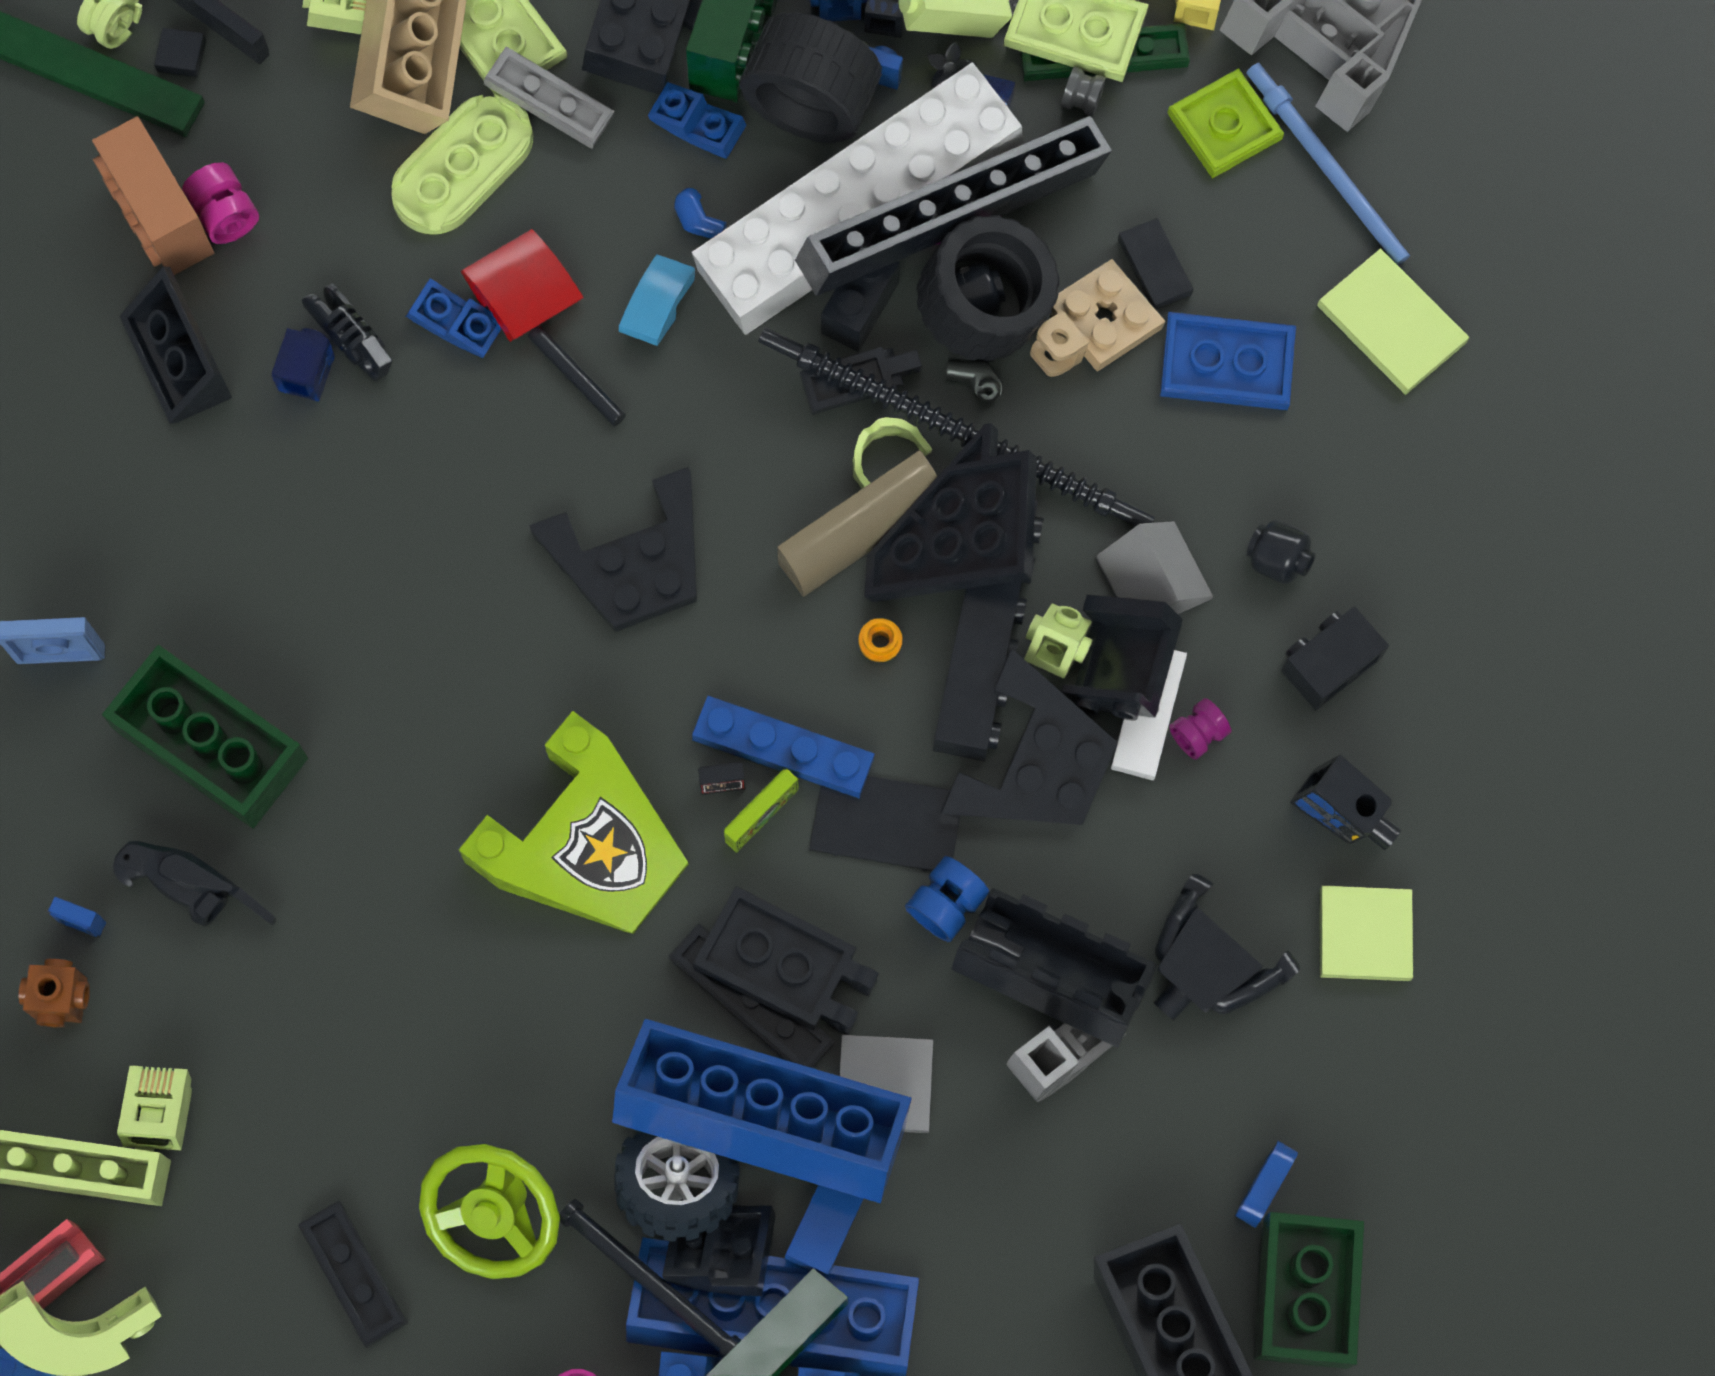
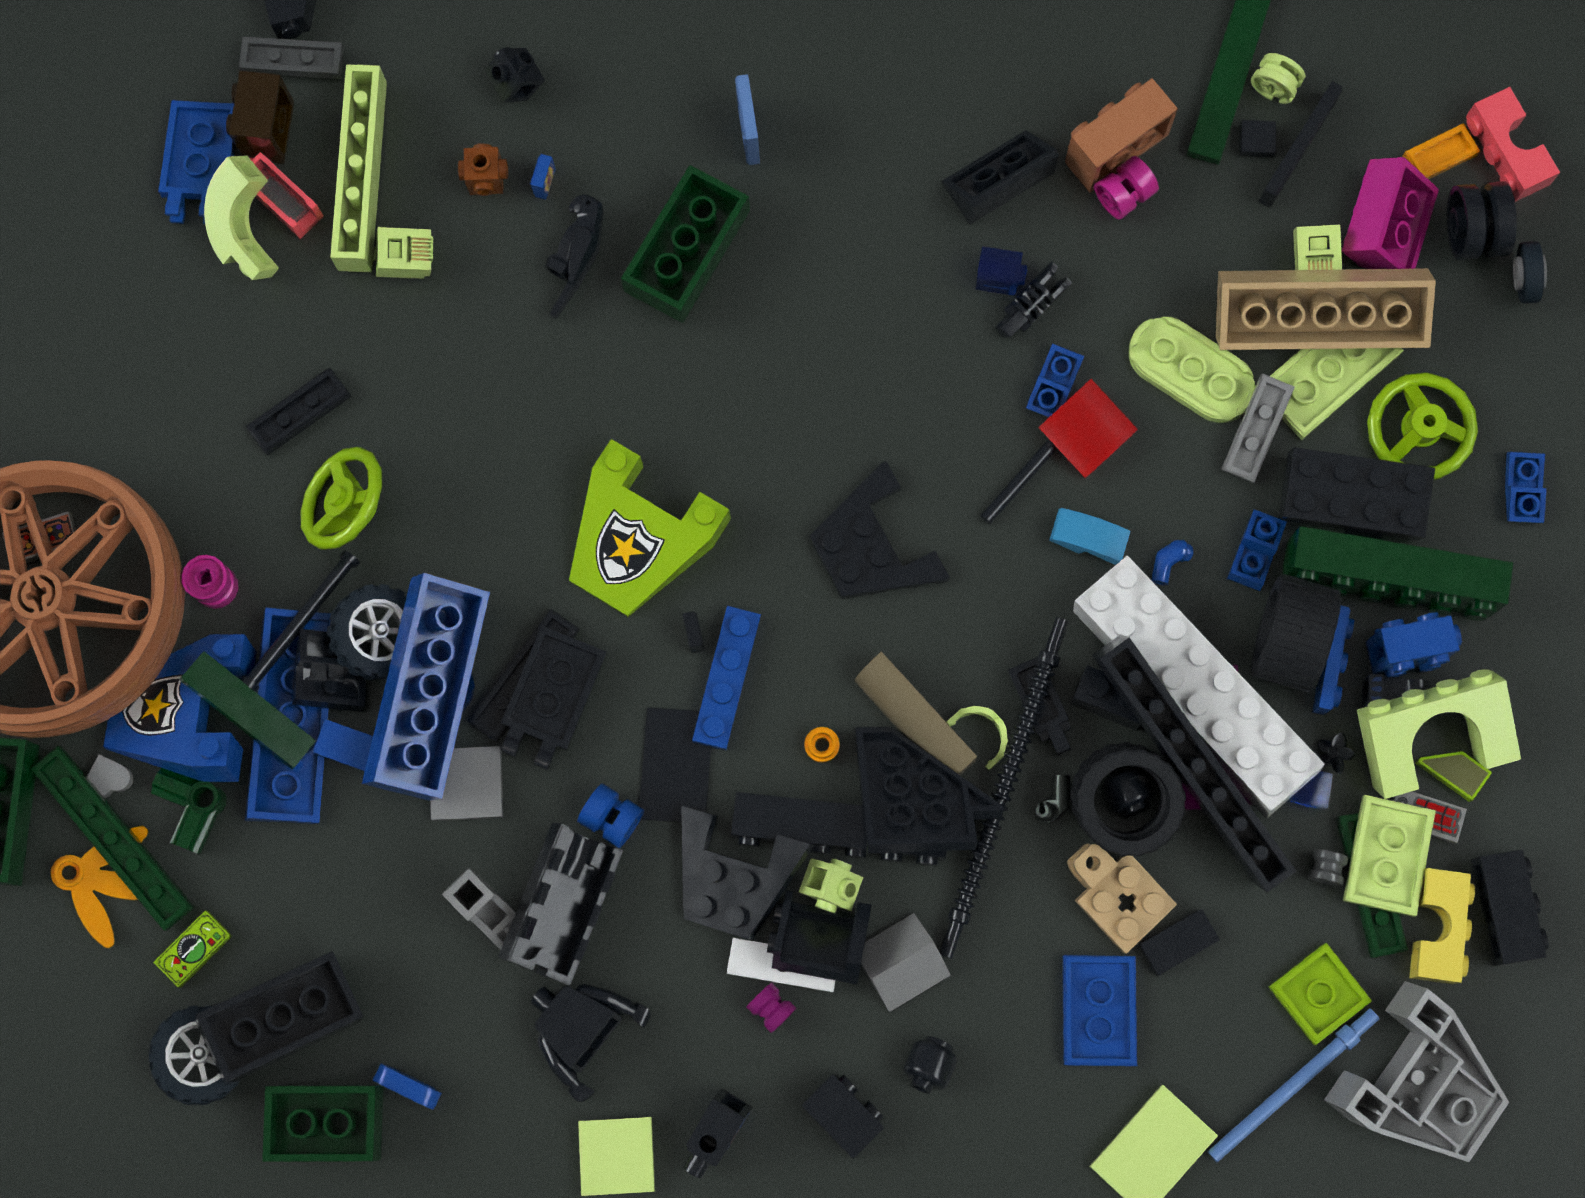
camera: 90 degrees right, 5 degrees up
lime tile [724,769,798,853] -> none

